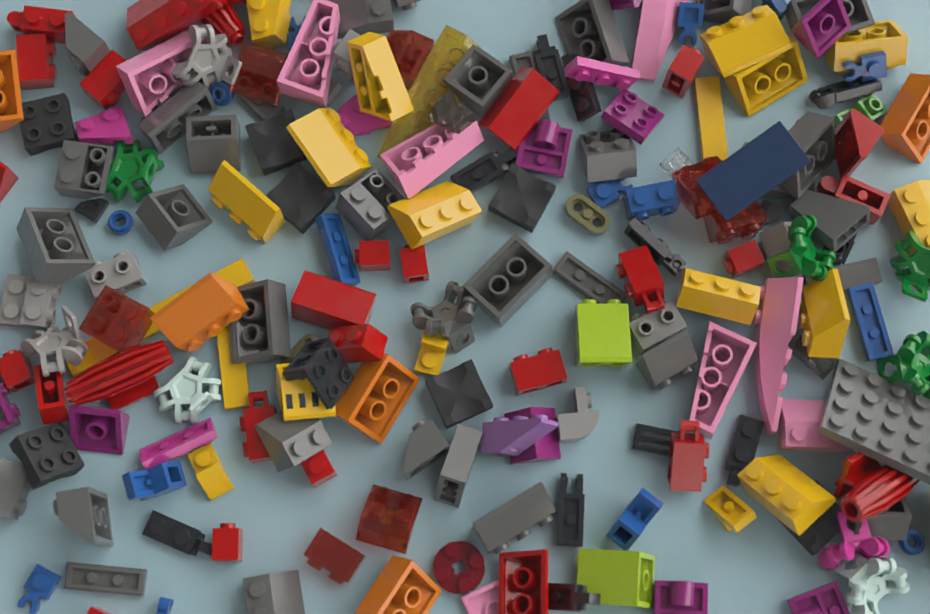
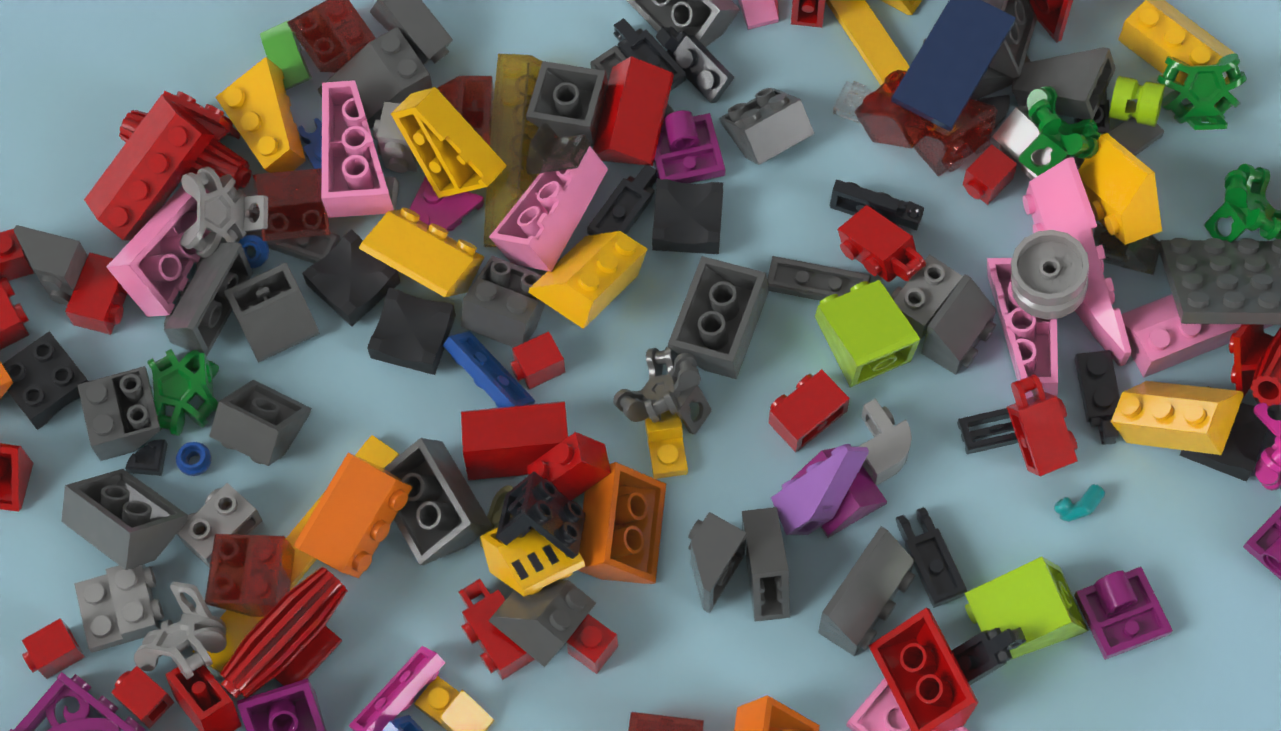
camera: 20 degrees left, 10 degrees down
dark pink wing [75,105,134,144] -> none
light aqua piece [153,356,222,423] -> none
yellow slope [208,160,286,244] -> none
yellow tile [217,325,250,410] -> none
clear red slope [355,484,423,554] -> none
red brick [400,244,429,284] -> none
black brick [425,359,493,429] -> none
dark red plate [433,541,485,594] -> none
dark pink plate [564,56,640,90] -> none
olive plate [565,194,610,236] -> none
blue plate [586,178,633,209] -> none
magenta plate [600,90,664,145] -> none
blue brick [606,488,664,551] -> none
blue brick [622,180,680,221] -> none
yellow slope [676,268,761,325] -> none
yellow slope [703,485,757,533] -> none
red brick [817,174,890,225] -> none
blue plate [846,282,894,362] -> none
none -> light grey wheel [1011,230,1089,320]
none -> teal arm [1054,484,1105,522]
none -> lime wheel [1109,76,1165,127]

